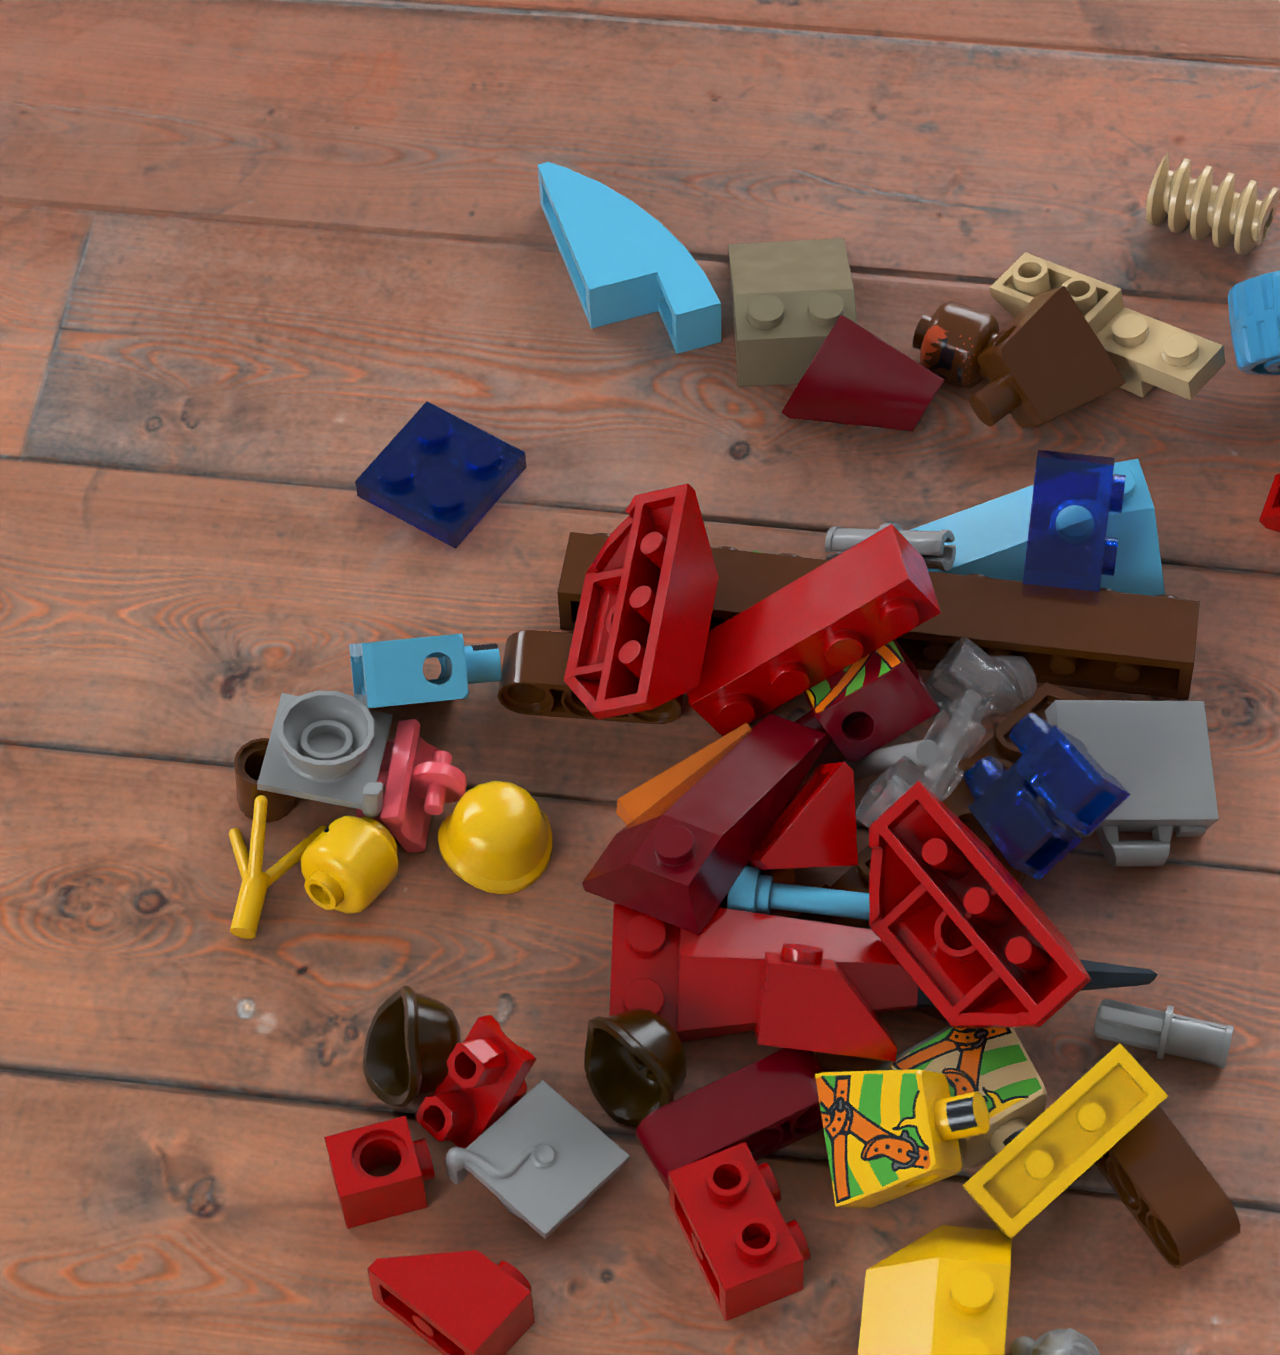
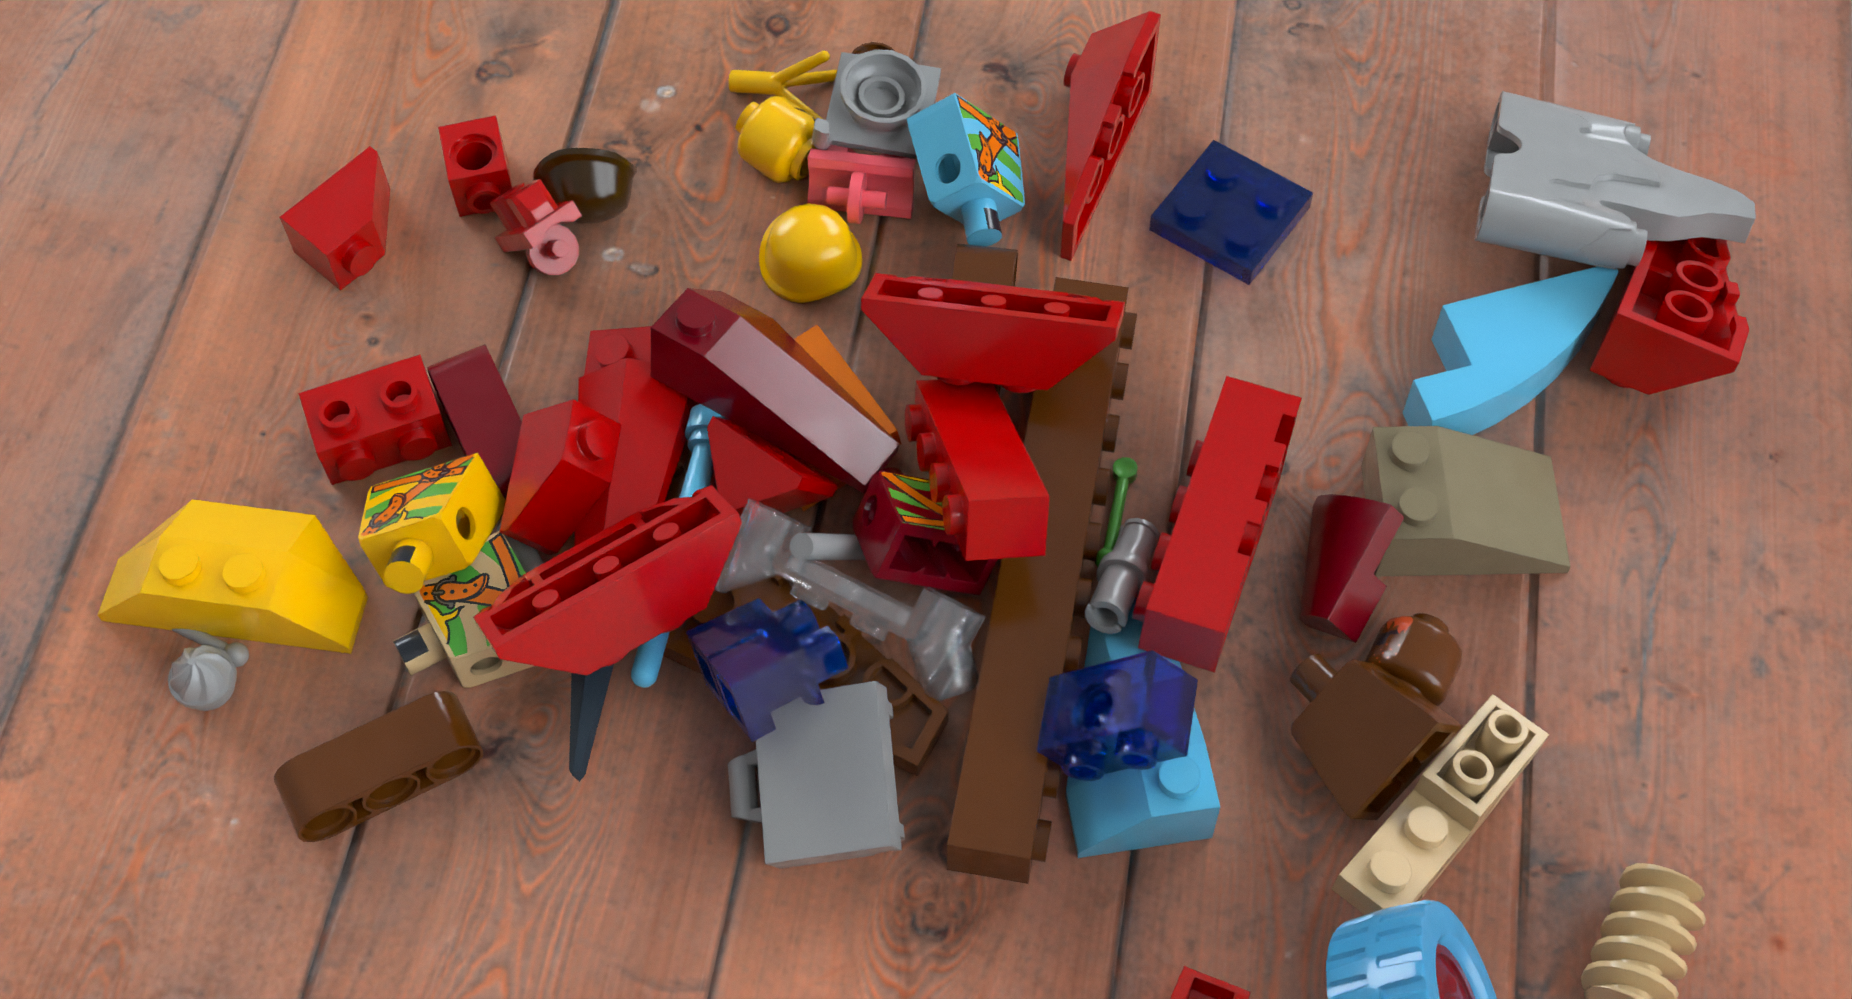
camera: 90 degrees right, 5 degrees up
light grey hat [445,1080,630,1239] -> none
dark brown helmet [584,1008,686,1127] -> none
yellow plate [962,1043,1168,1240] -> none
light grey axle [1094,999,1234,1069] -> none
none -> red wedge [1060,11,1161,261]
none -> red wedge [1132,376,1302,673]
none -> light grey rock [1474,91,1756,270]
none -> red wedge [1589,237,1749,395]

